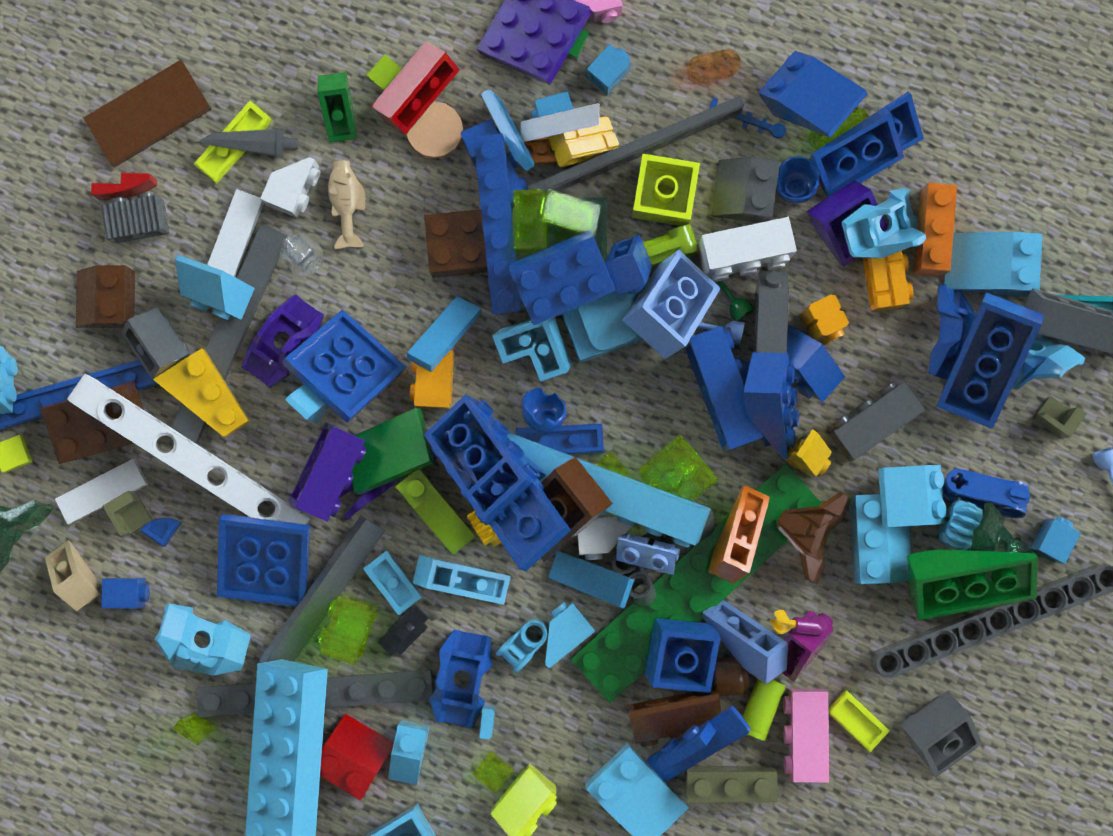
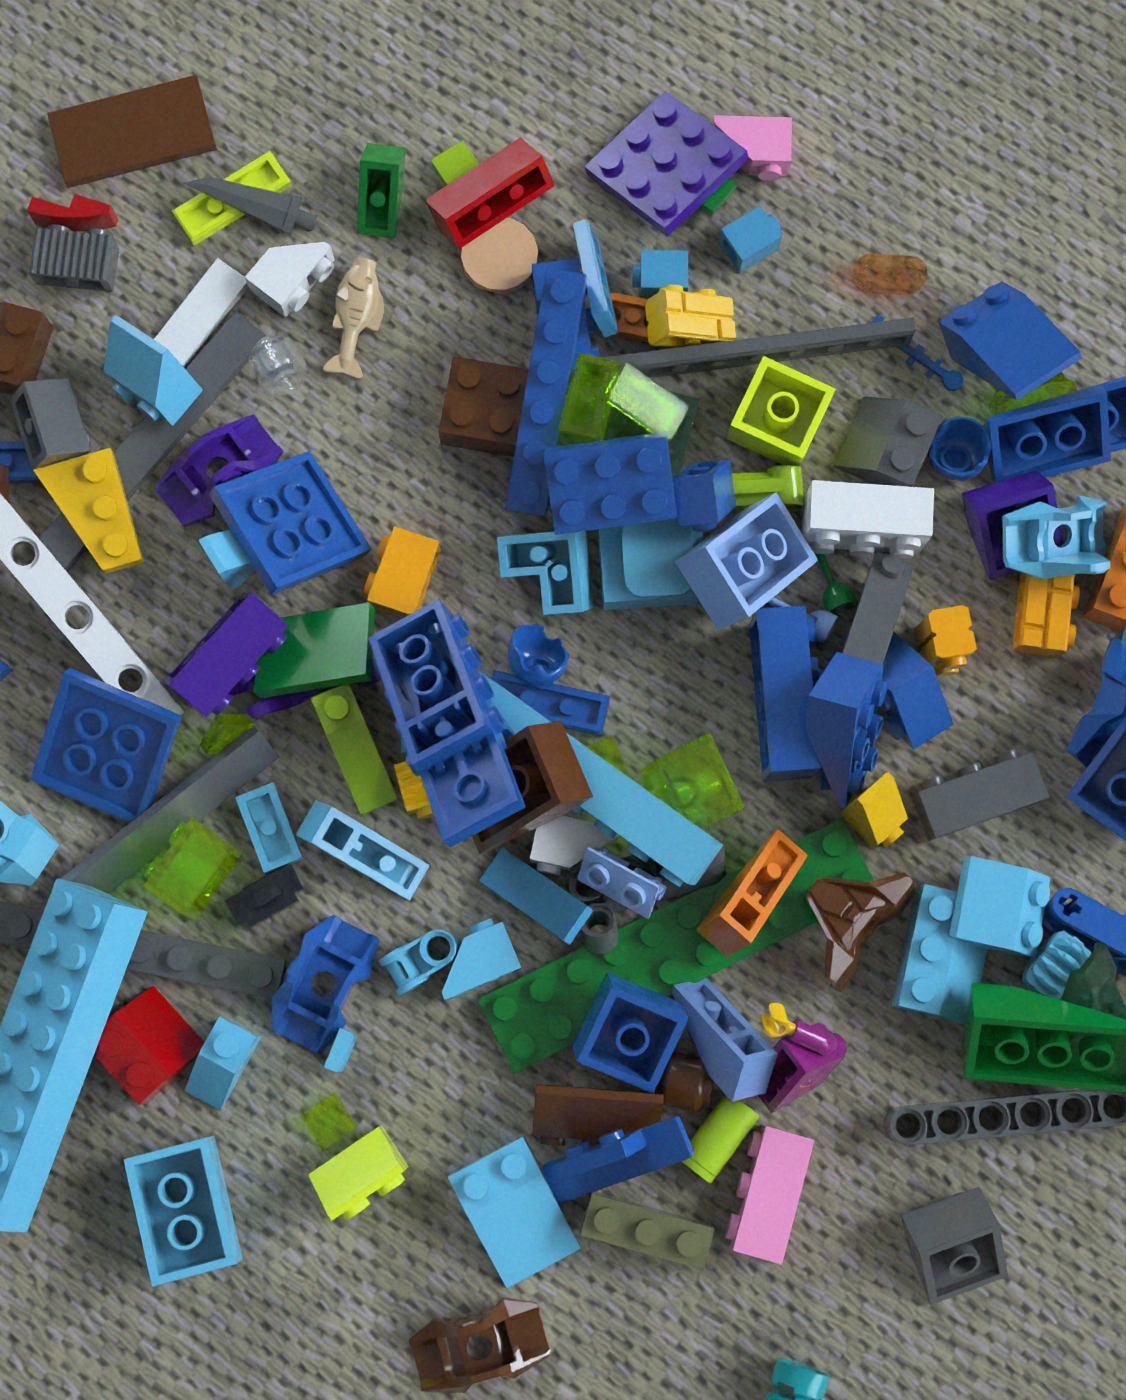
camera: 10 degrees right, 5 degrees down
dark azure tile [407,296,481,372] -> none
white sticker [520,103,600,142] -> none
neon yellow tile [828,690,890,752] -> none
none -> clear neon green tile [200,713,255,755]

